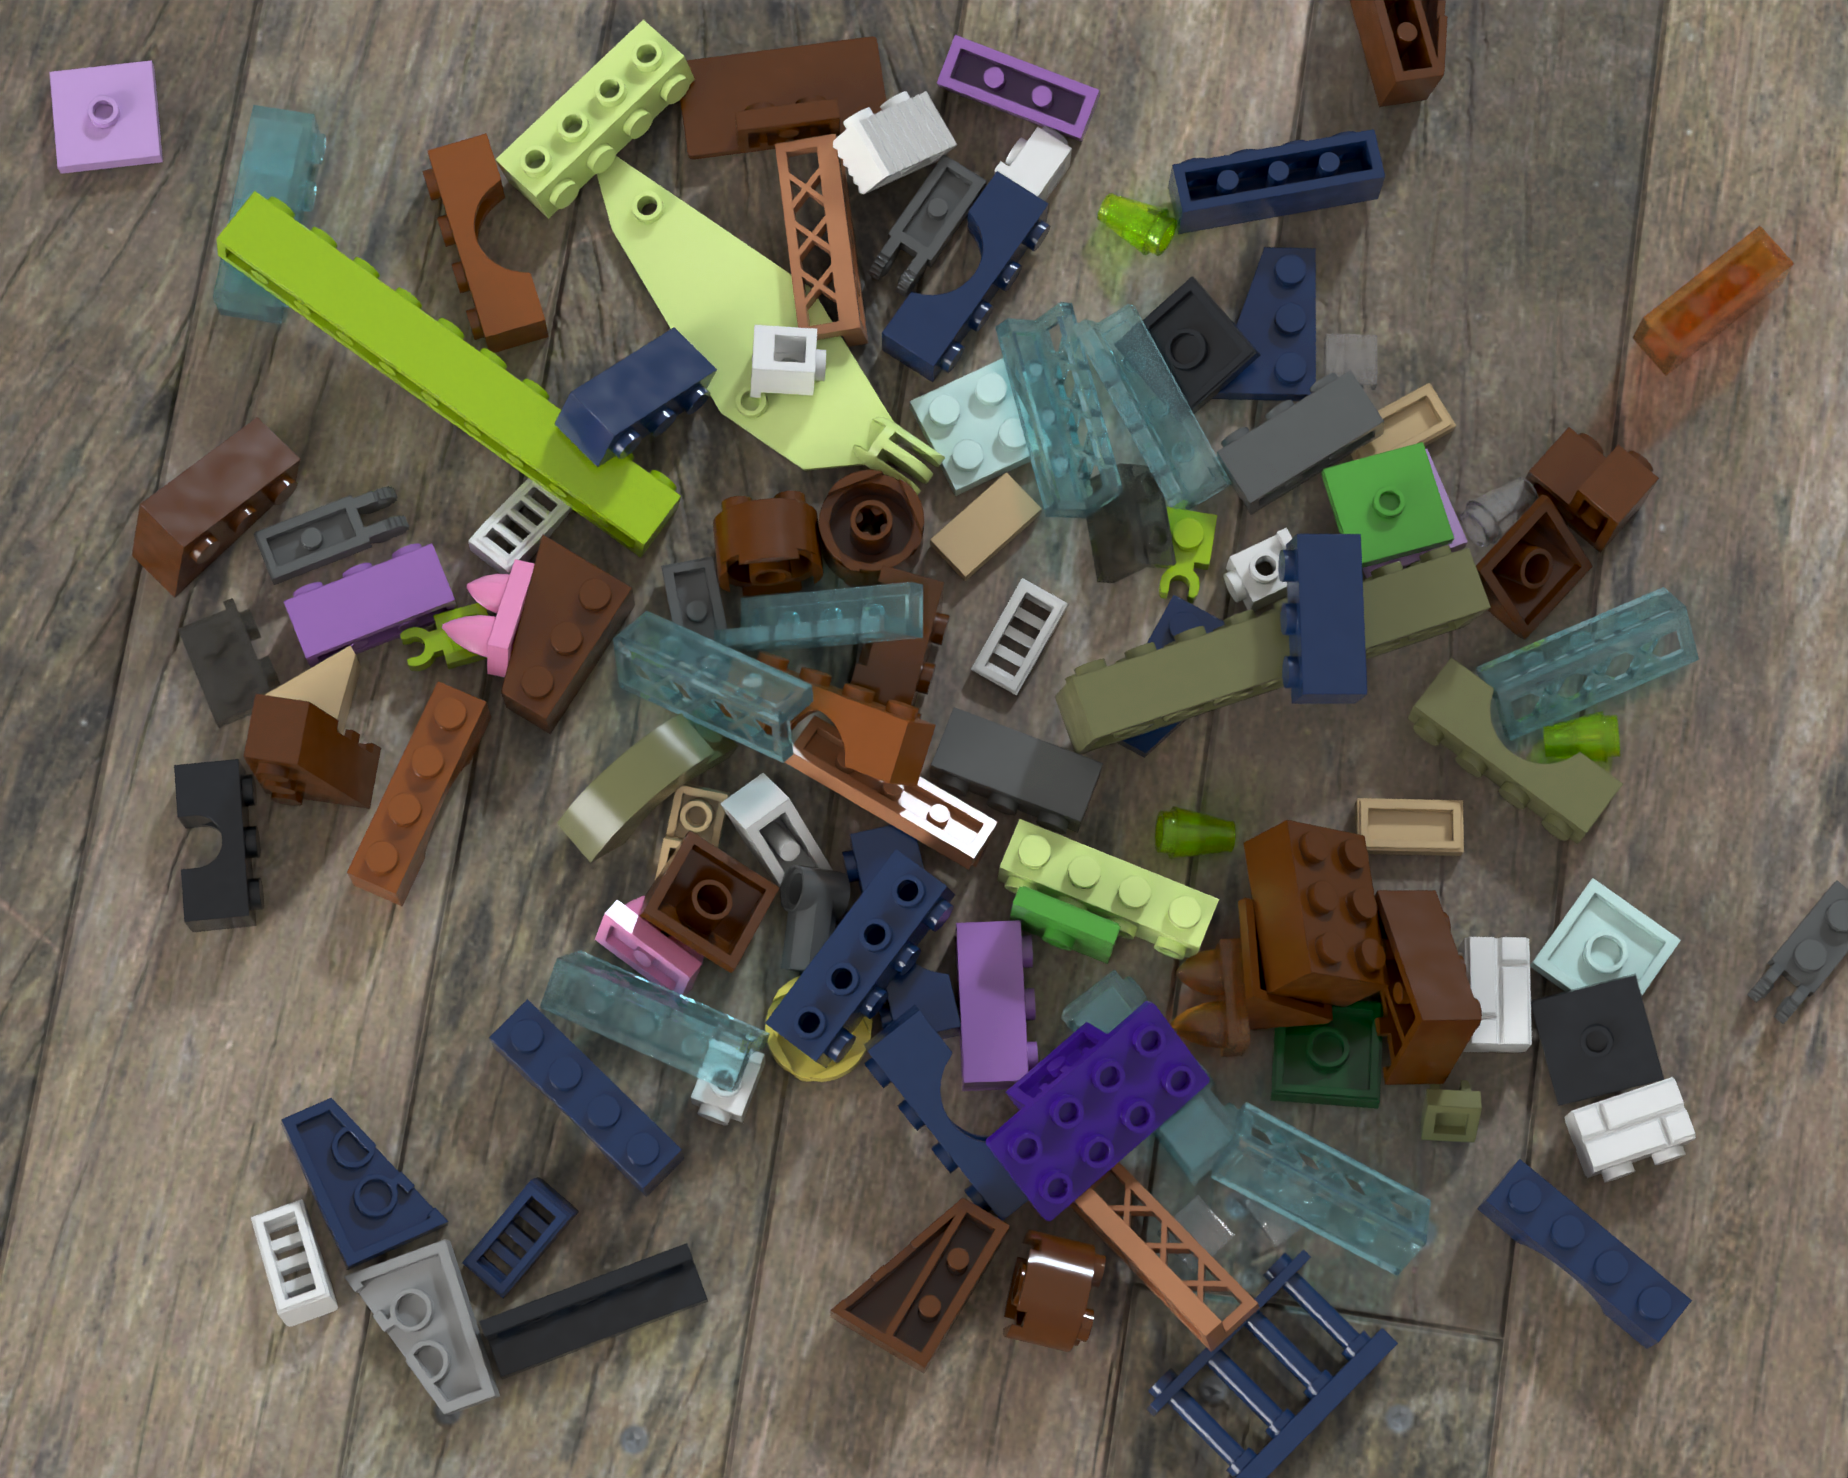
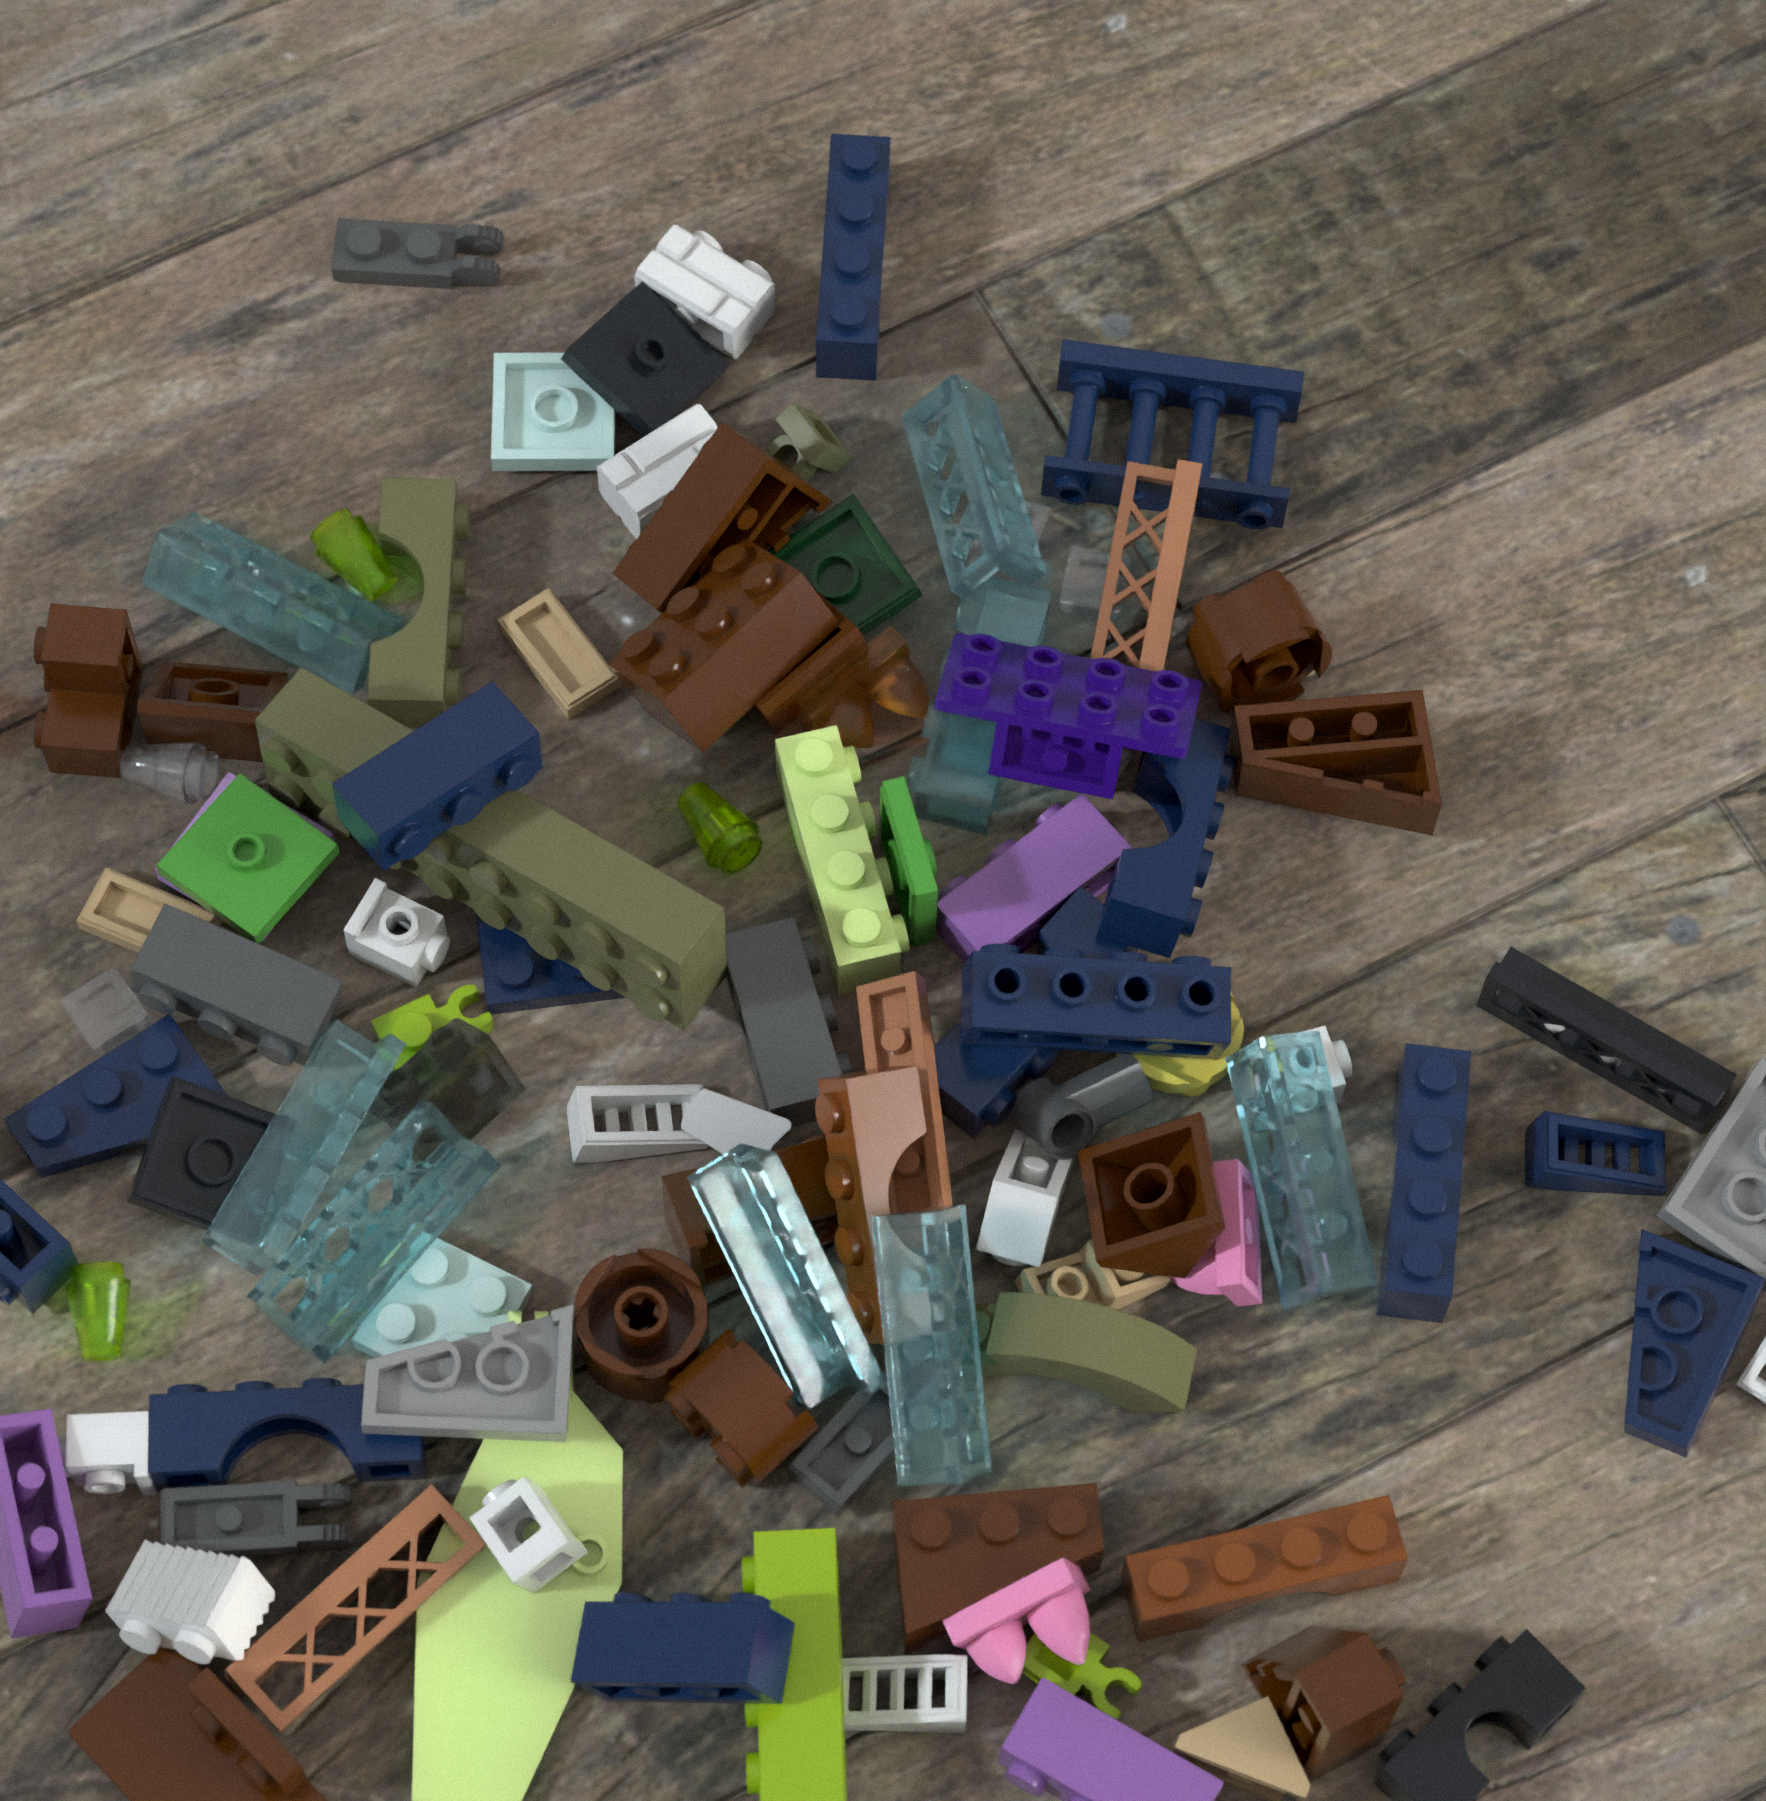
camera: 125 degrees left, 10 degrees down
tan tile [930,472,1042,581] -> none
none -> light grey wing [361,1305,574,1442]
none -> white sticker [681,1088,792,1160]

